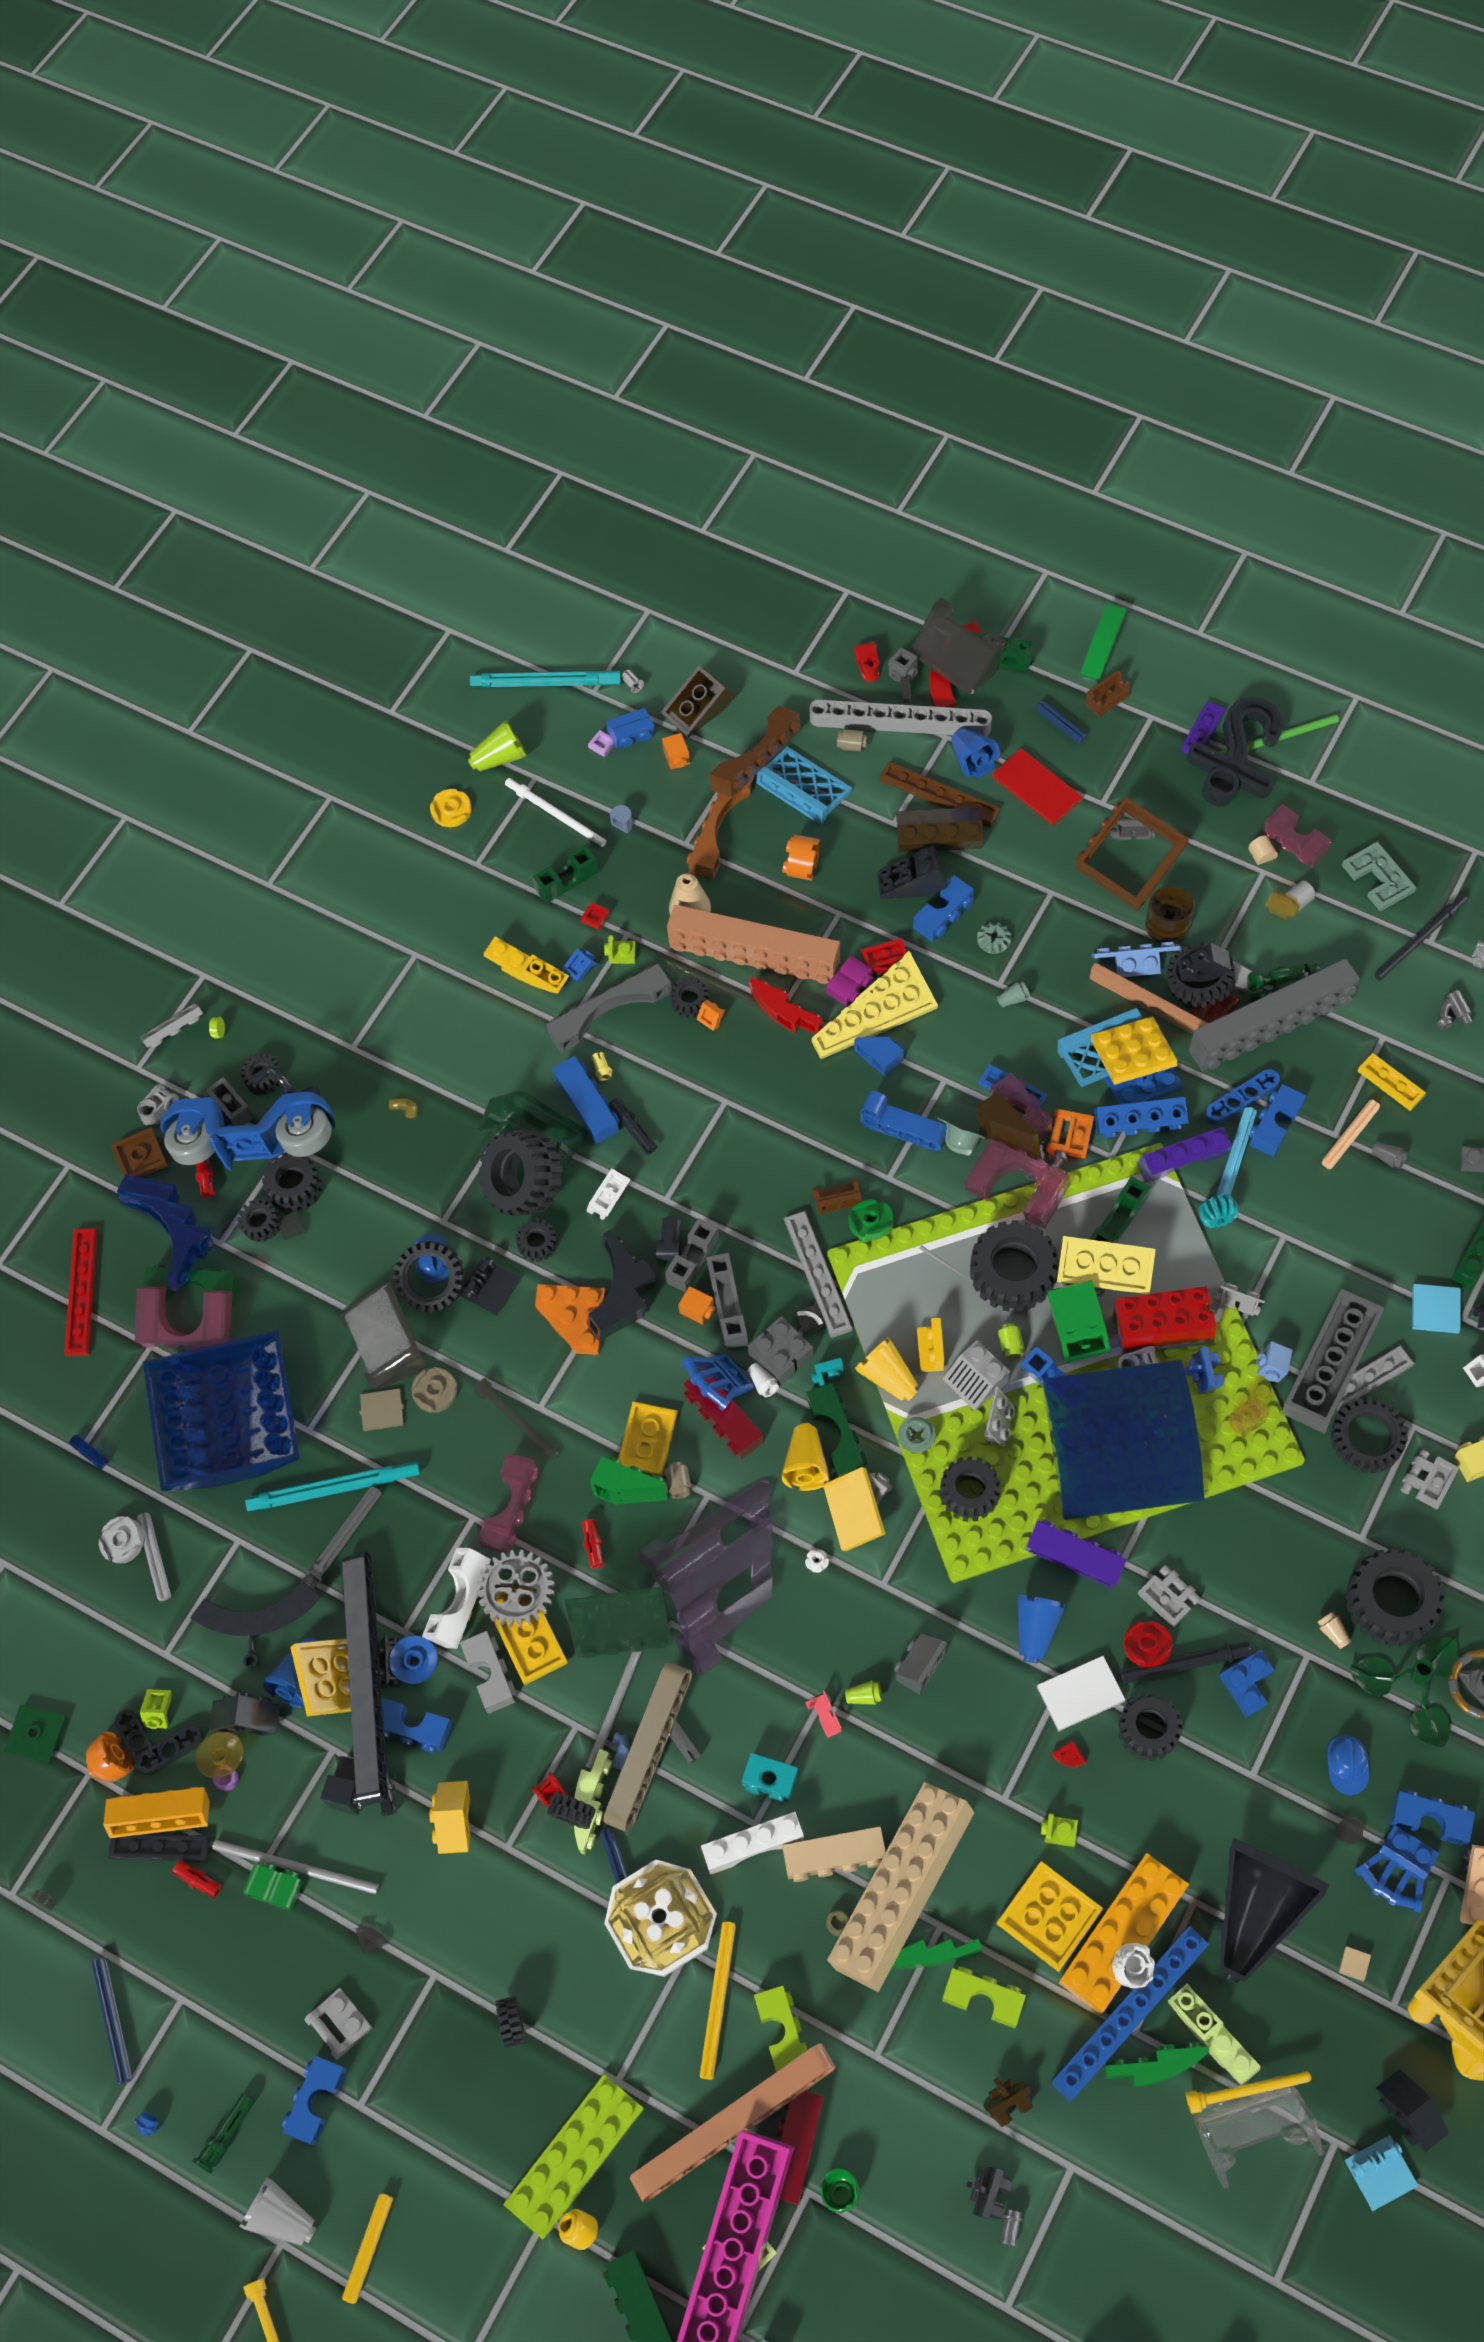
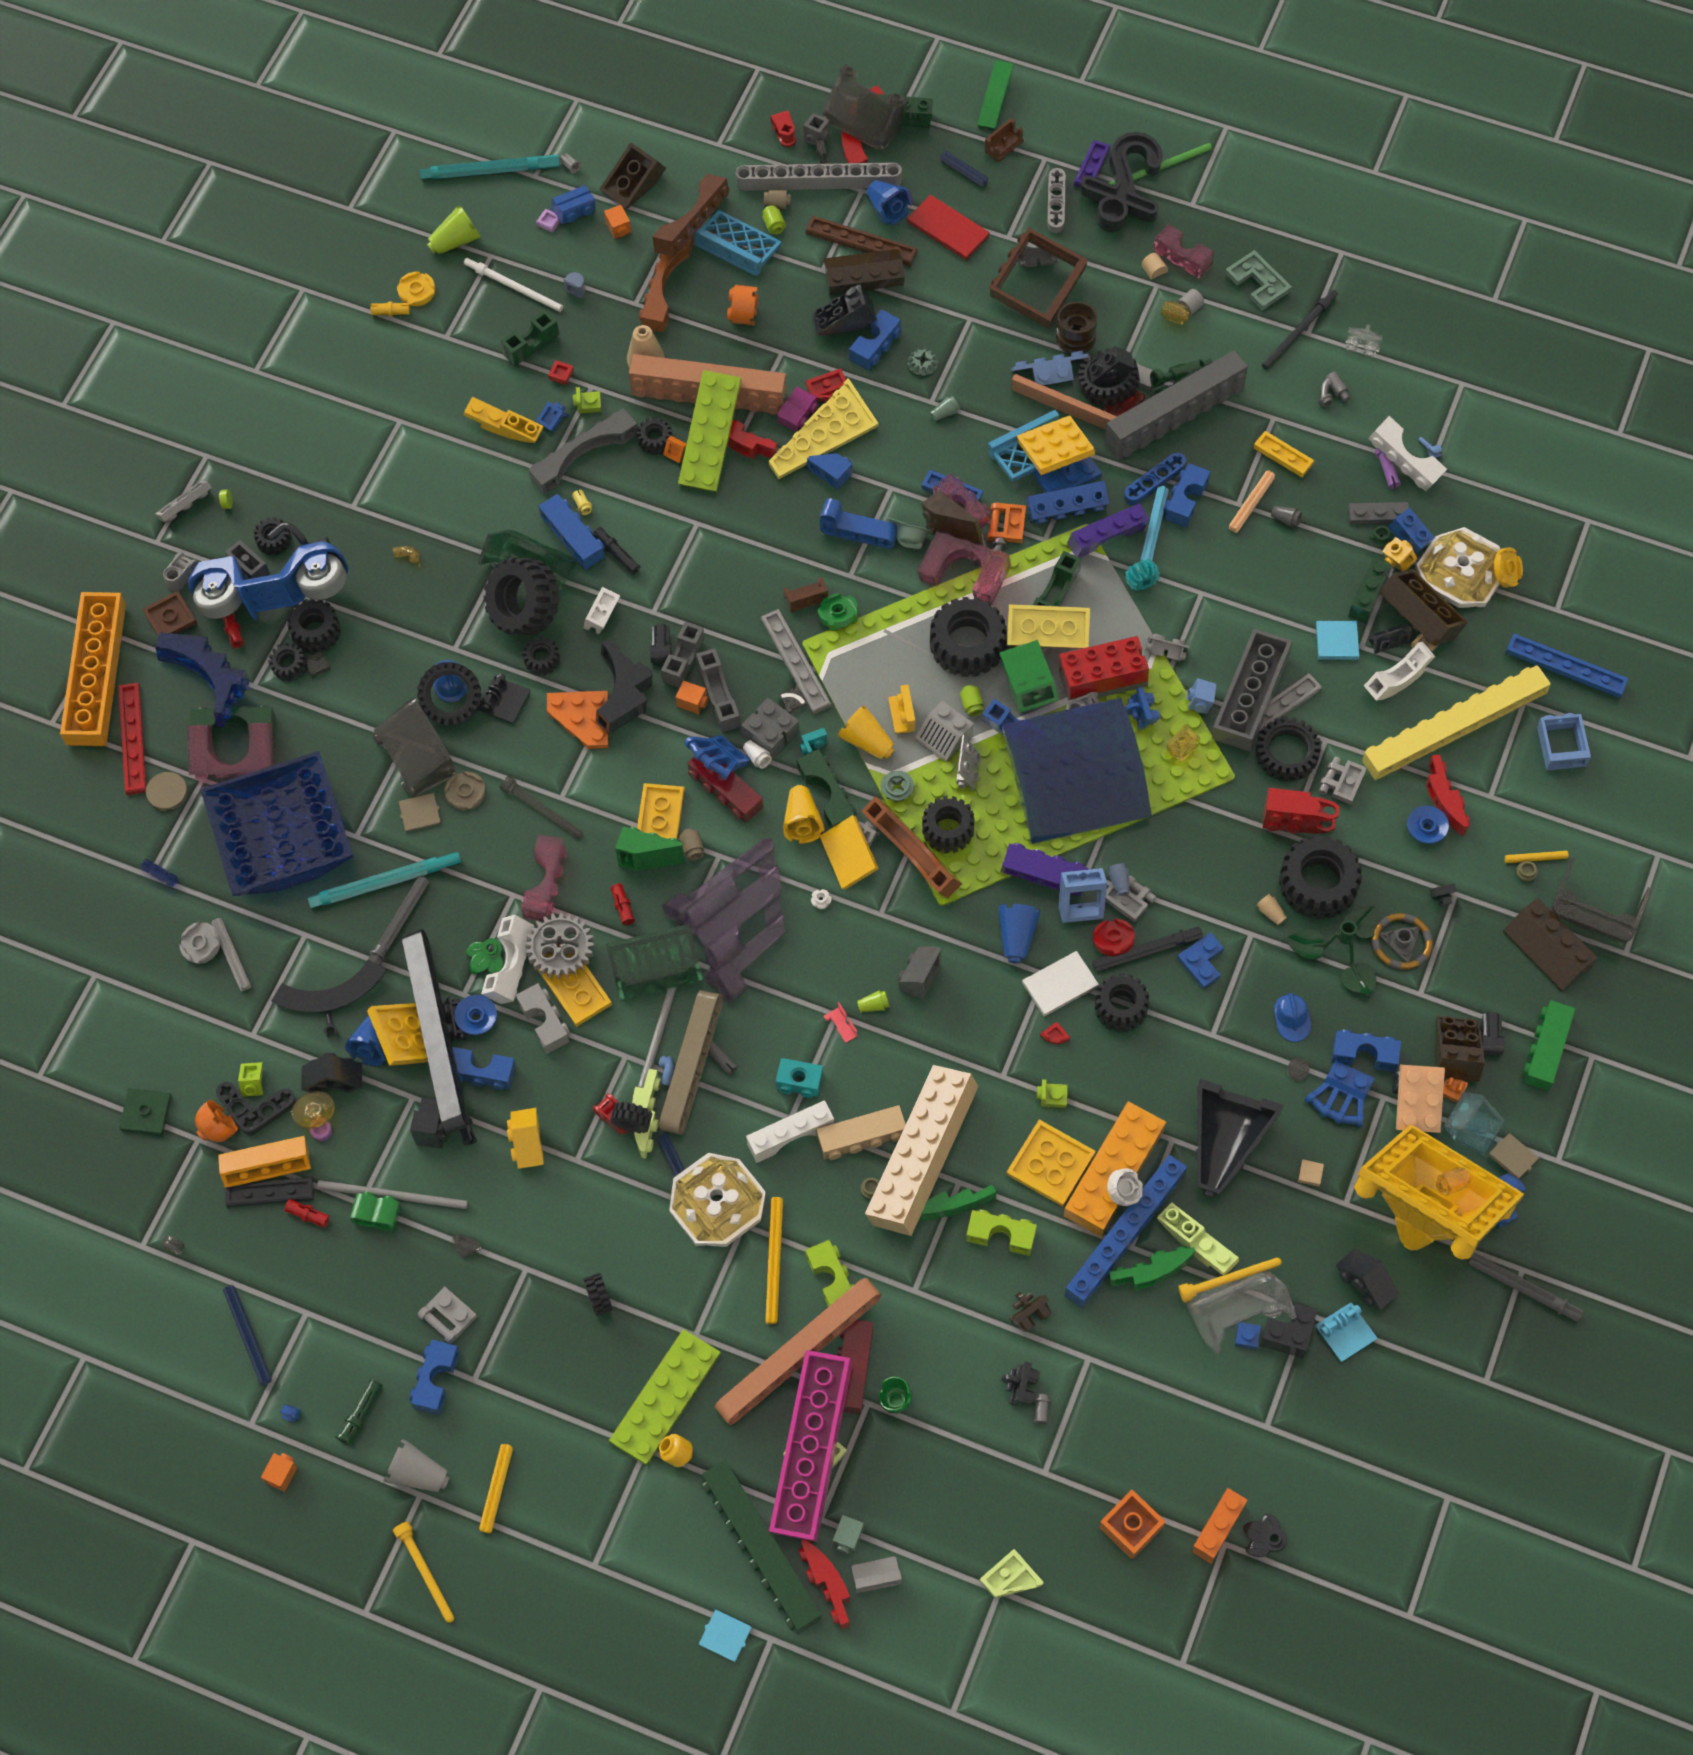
camera: 10 degrees left, 0 degrees up
none -> light orange brick [60,592,126,746]
none -> dark tan tile [146,772,188,811]
none -> orange brick [261,1453,298,1492]
none -> yellow pin [371,301,410,317]
none -> green plate [466,938,504,974]
none -> lime plate [678,370,742,493]
none -> lime brick [762,205,786,234]
none -> dark orange arch [862,796,962,898]
none -> light grey beam [1047,168,1066,233]
none -> medium blue window [1058,868,1107,923]
none -> sand blue cone [1108,863,1130,896]
none -> blue plate [1235,1322,1261,1350]
none -> black brick [1260,1303,1317,1359]
none -> red brick [1262,788,1340,834]

